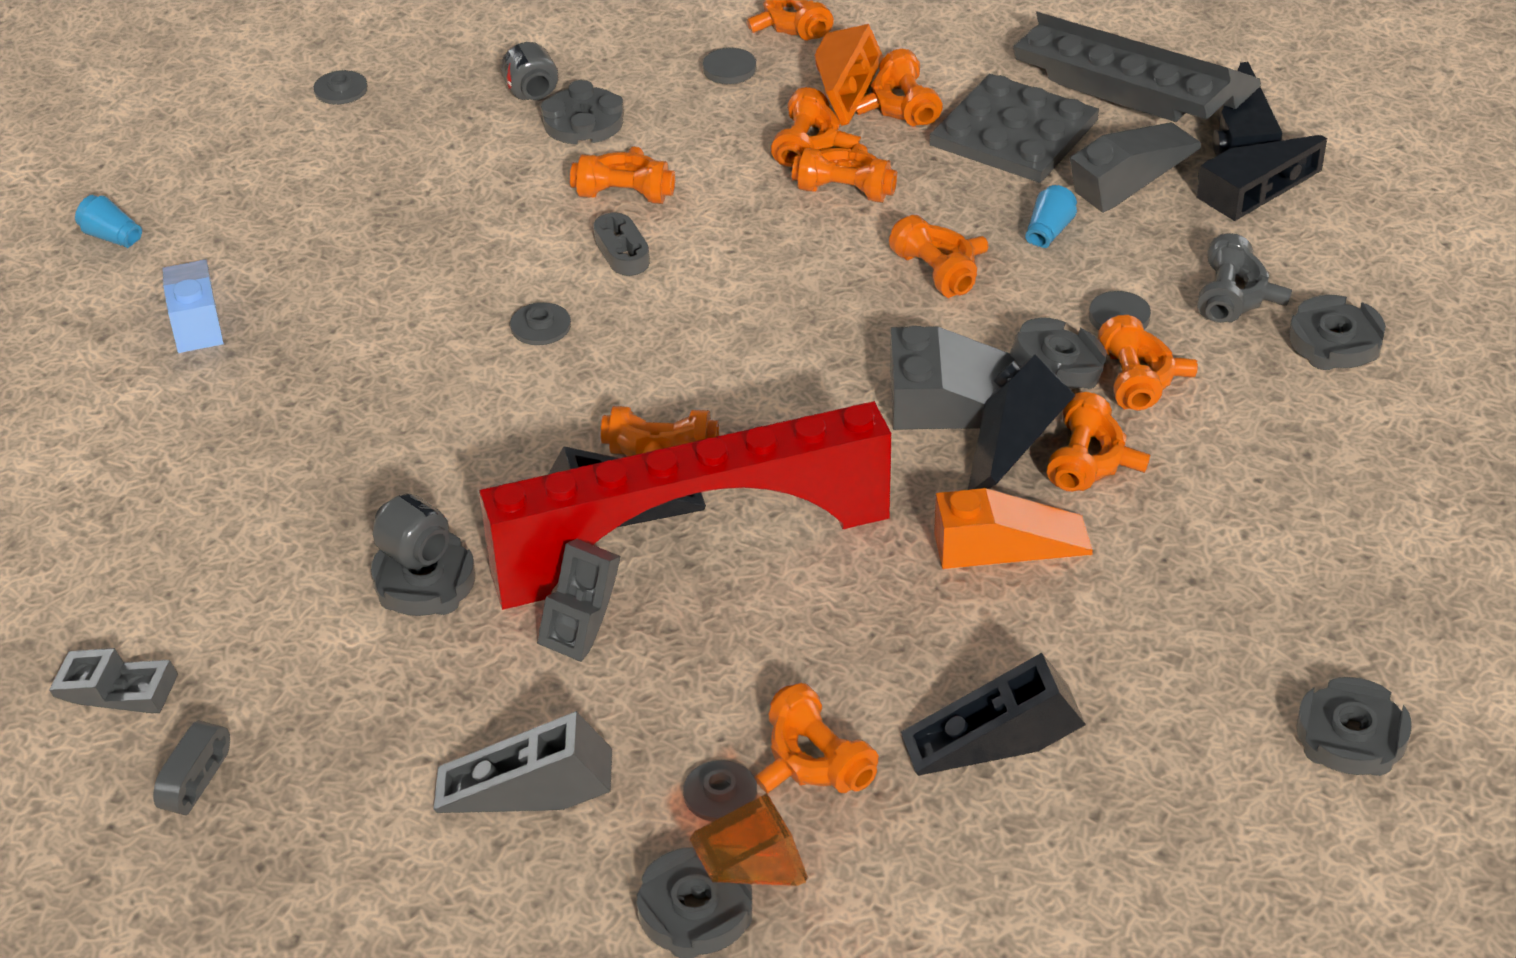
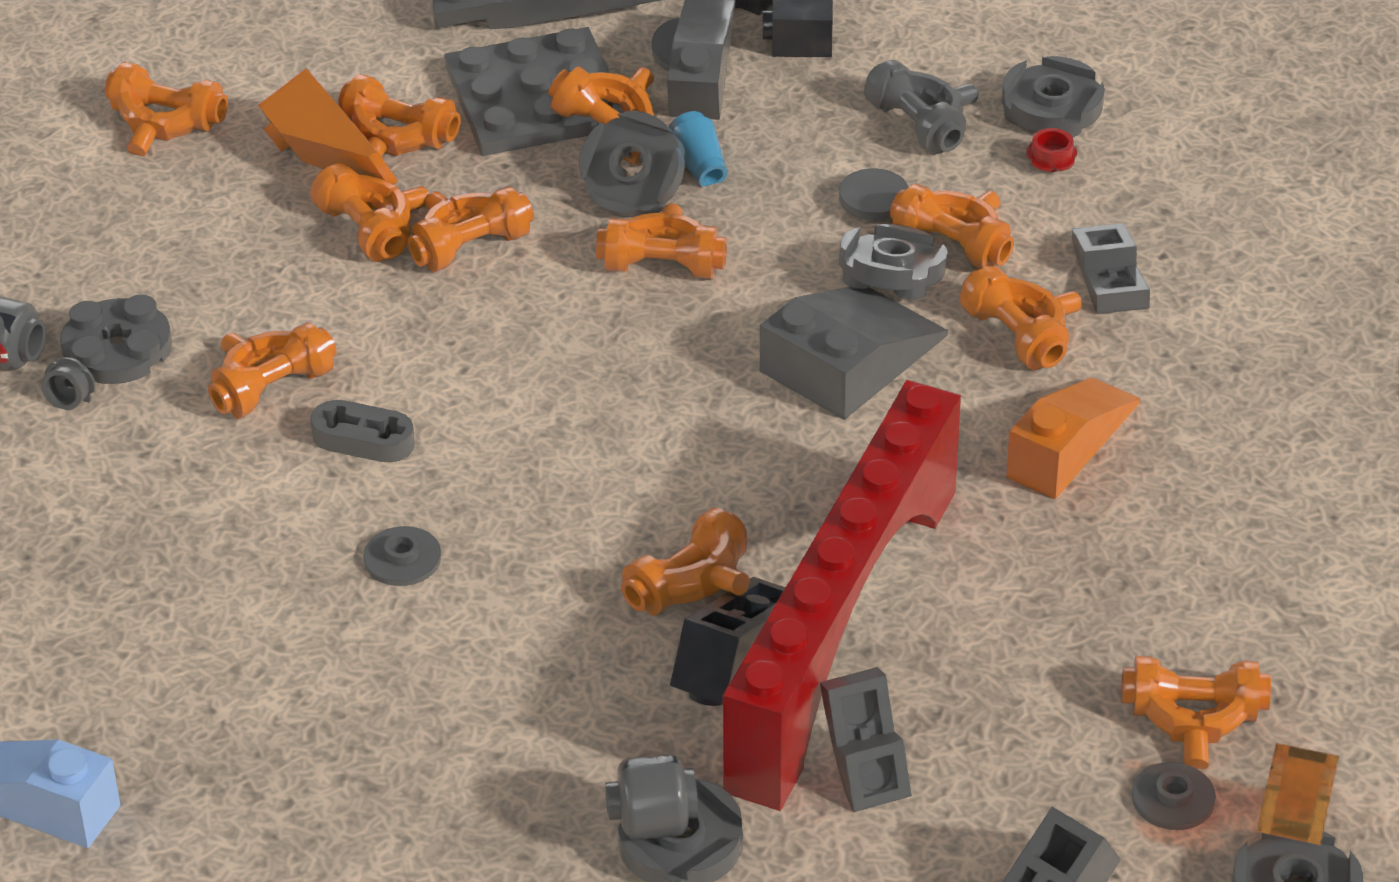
camera: 50 degrees left, 0 degrees up
dark grey piece [703,48,756,84] -> none
black slope [901,653,1086,776] -> none
black slope [968,354,1075,490] -> none
none -> dark grey plate [41,357,96,410]
none -> orange piece [548,66,654,166]
none -> dark grey plate [579,111,685,217]
none -> red plate [1026,128,1077,172]
none -> dark grey slope [1072,223,1150,314]

